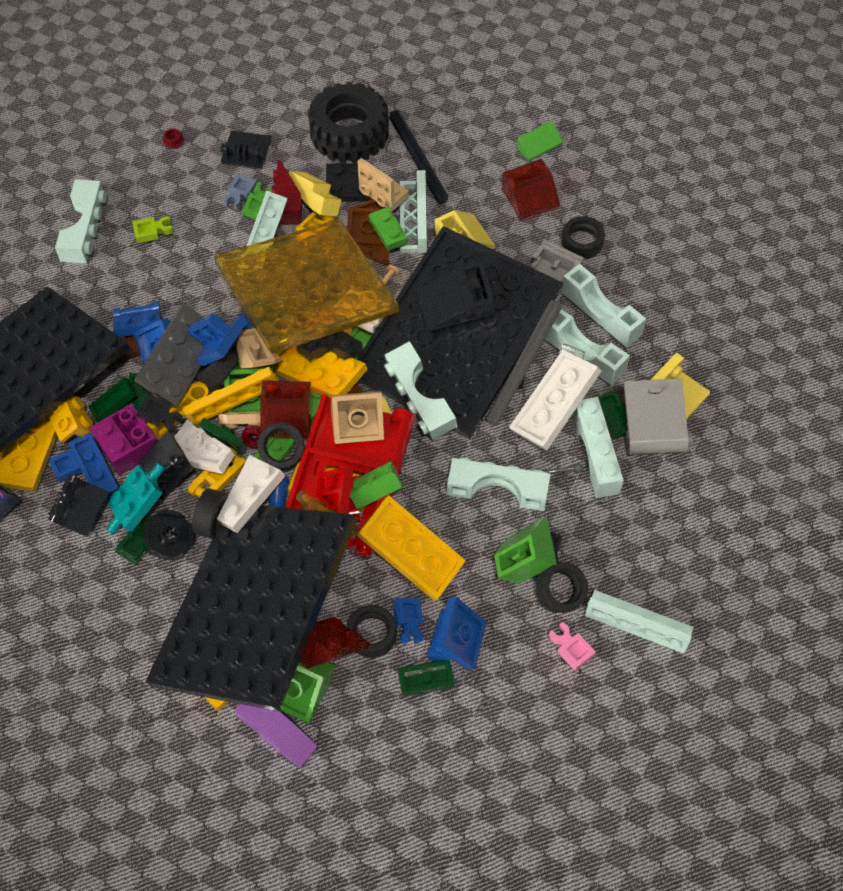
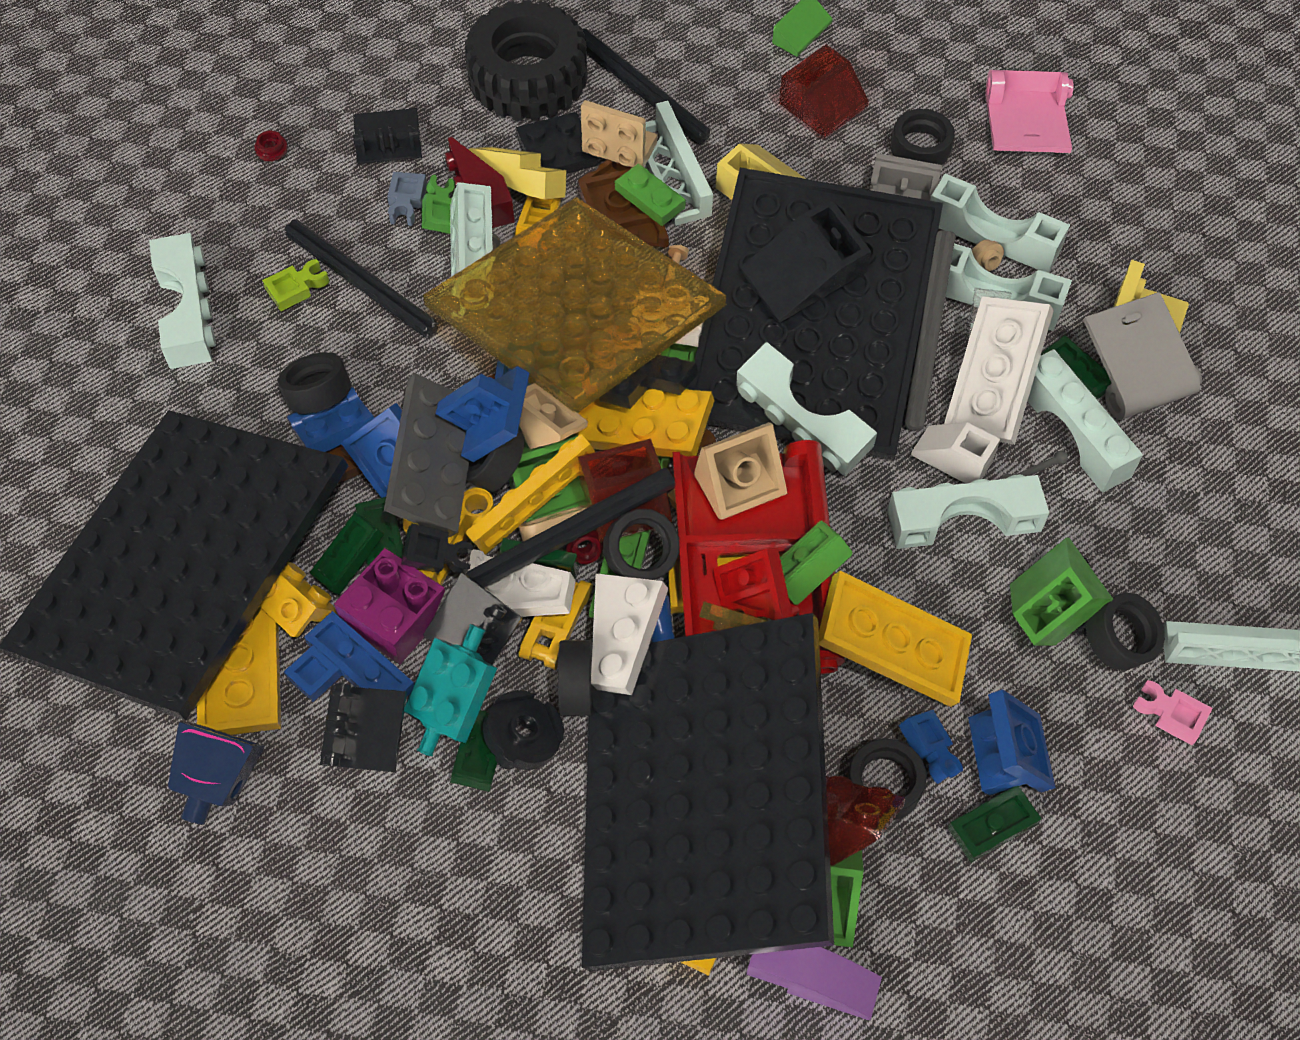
camera: 20 degrees left, 0 degrees up
none -> black tyre [278,352,352,414]
none -> black axle [285,219,438,338]
none -> black axle [466,468,676,588]
none -> white slope [911,422,1000,483]
none -> tan plate [972,240,1004,272]
none -> bright pink door [986,70,1073,153]

